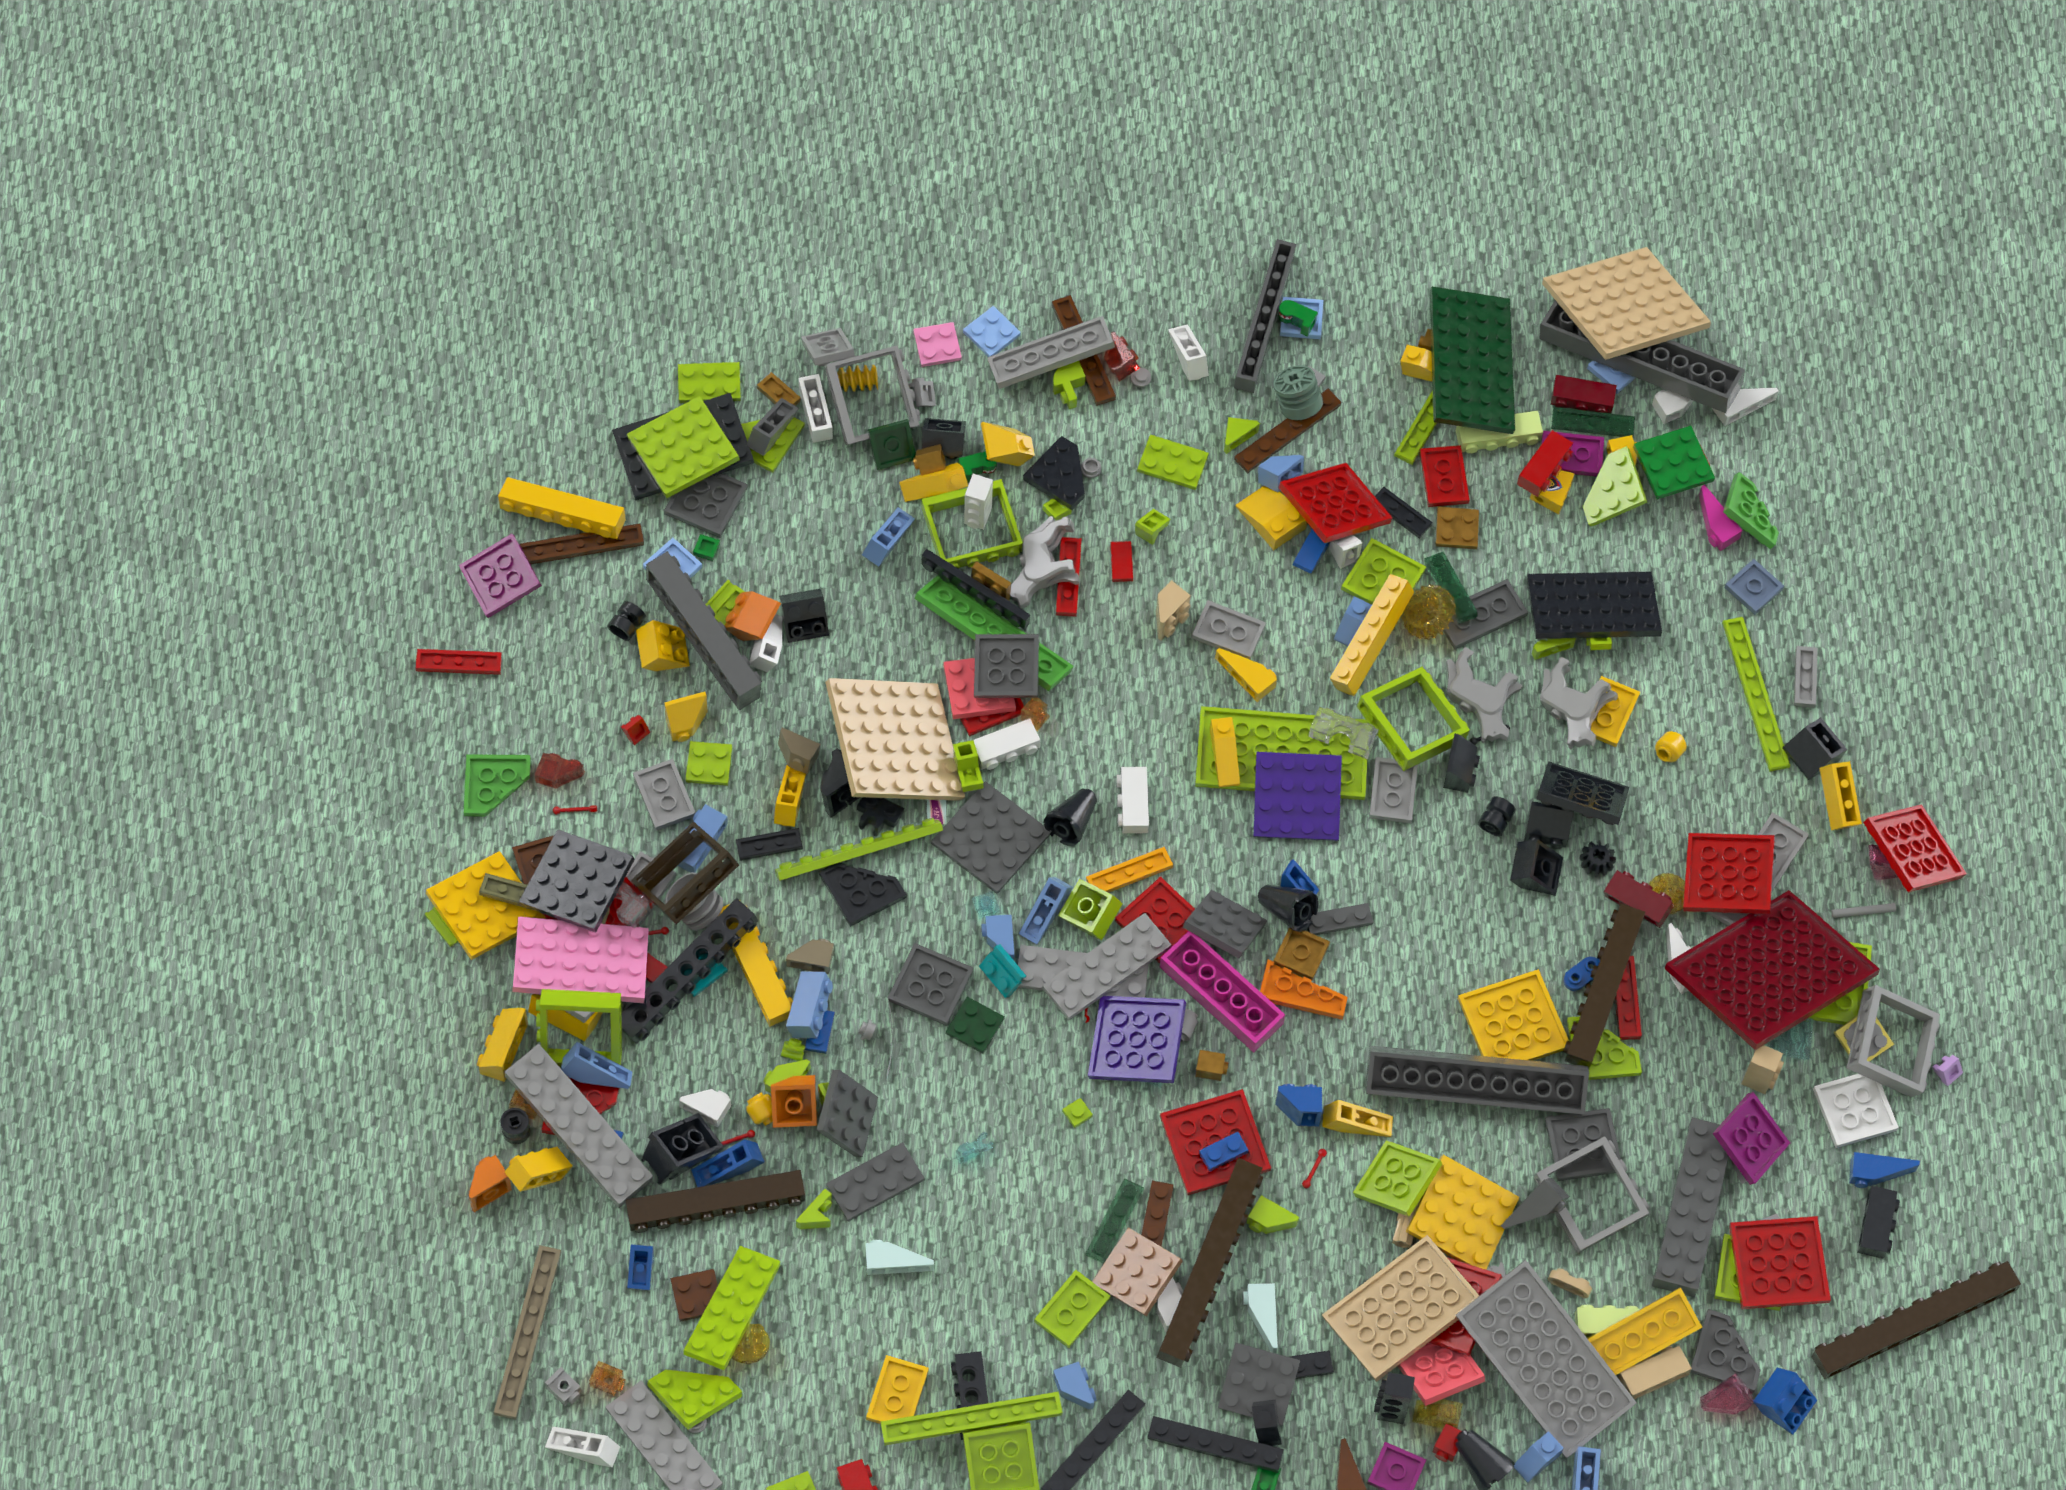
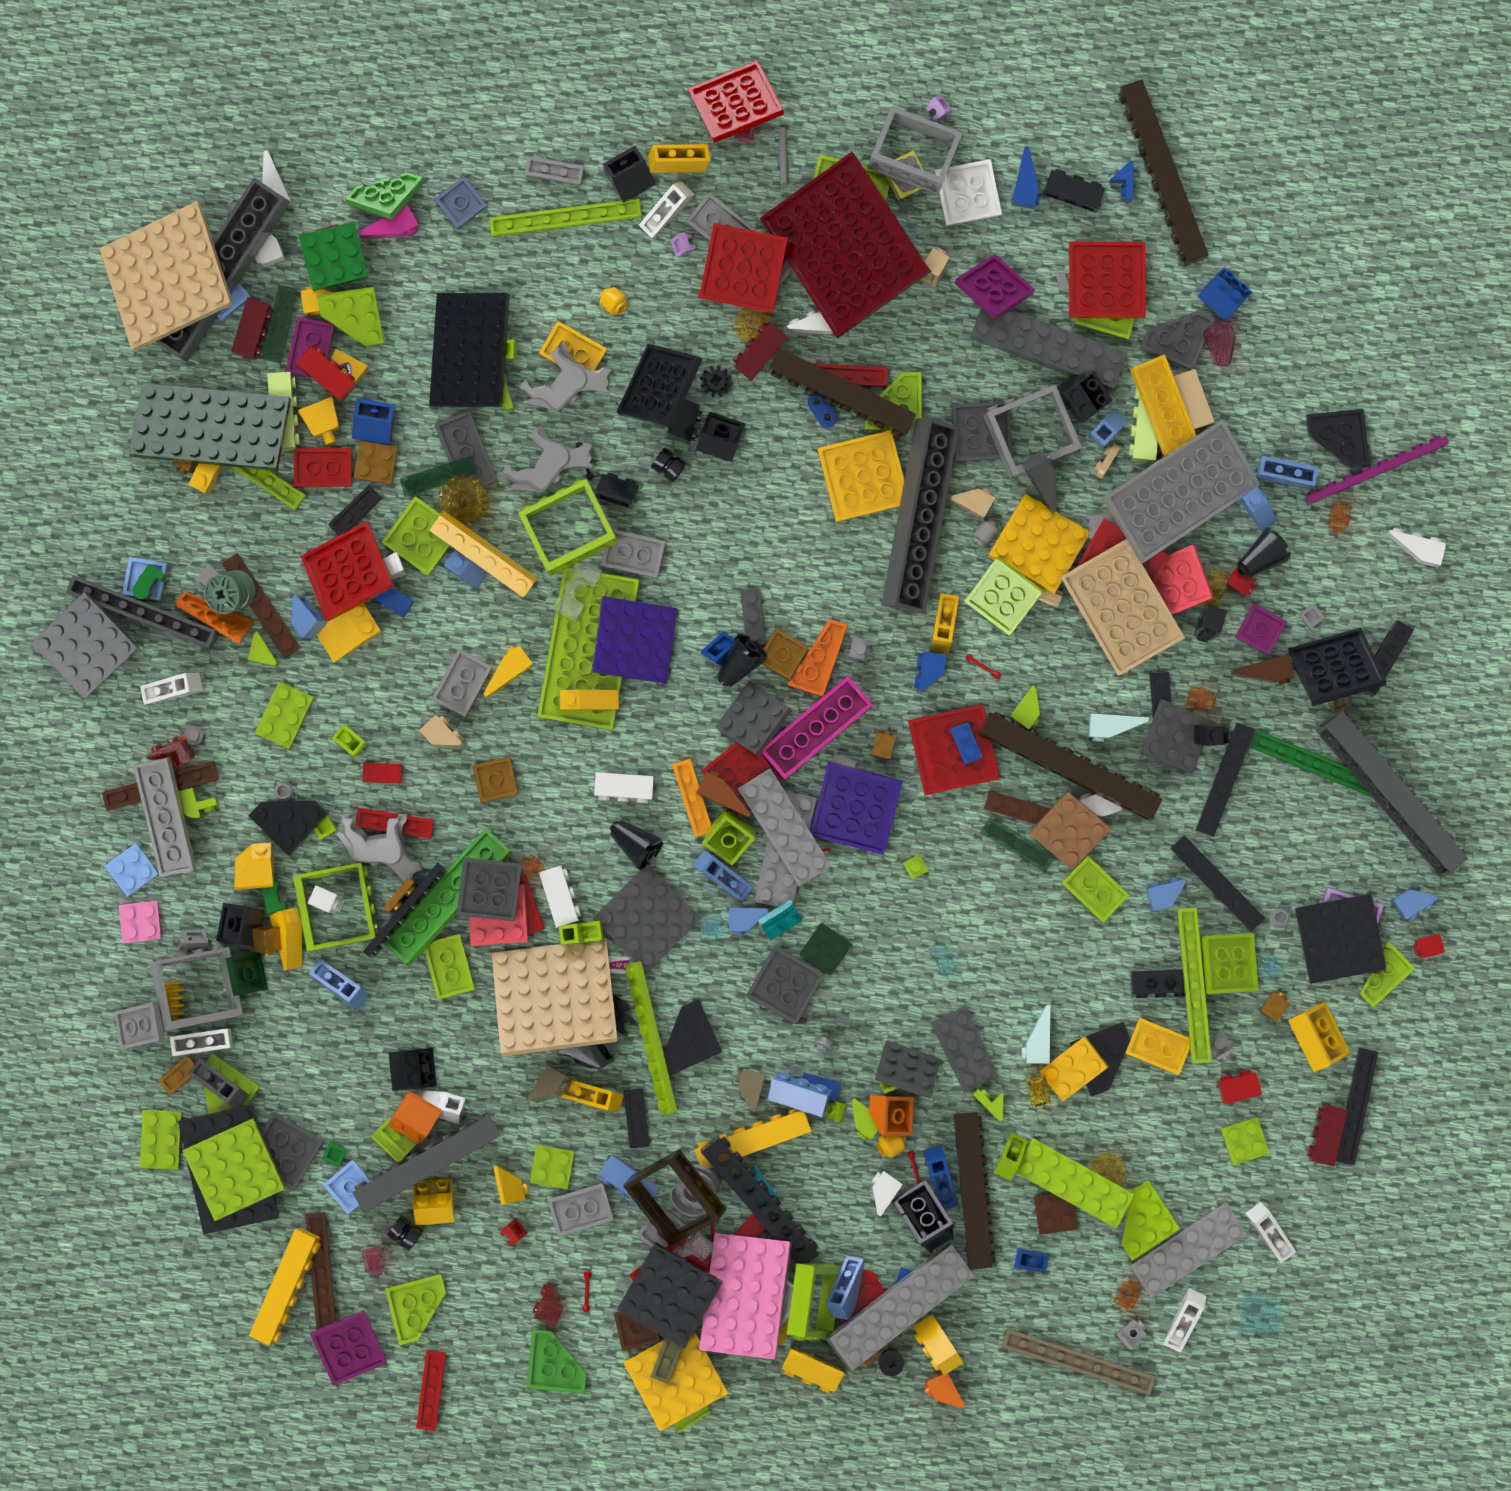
camera: 85 degrees left, 20 degrees up
none -> plate [32,591,139,699]
none -> orange wing [176,591,254,644]
none -> yellow torso [298,397,340,446]
none -> blue slope [352,398,396,445]
none -> clear pink slope [362,1247,386,1276]
none -> lime plate [385,1273,446,1346]
none -> lime plate [424,934,475,1000]
none -> pearl gold plate [472,757,518,803]
none -> white slope [639,181,695,238]
none -> lavender tile [670,232,696,257]
none -> dark orange slope [696,770,750,818]
none -> light grey brick [848,638,871,663]
none -> tan slope [950,488,995,520]
none -> light grey brick [972,519,999,548]
none -> lime slope [993,1133,1028,1181]
none -> clear yellow slope [1024,1074,1051,1108]
none -> yellow plate [1039,1036,1109,1102]
none -> black slope [1057,370,1113,423]
none -> black plate [1069,1022,1131,1097]
none -> medium blue slope [1088,409,1128,449]
none -> blue slope [1109,161,1134,202]
none -> clear orange brick [1185,686,1216,710]
none -> light grey bracket [1210,1031,1235,1062]

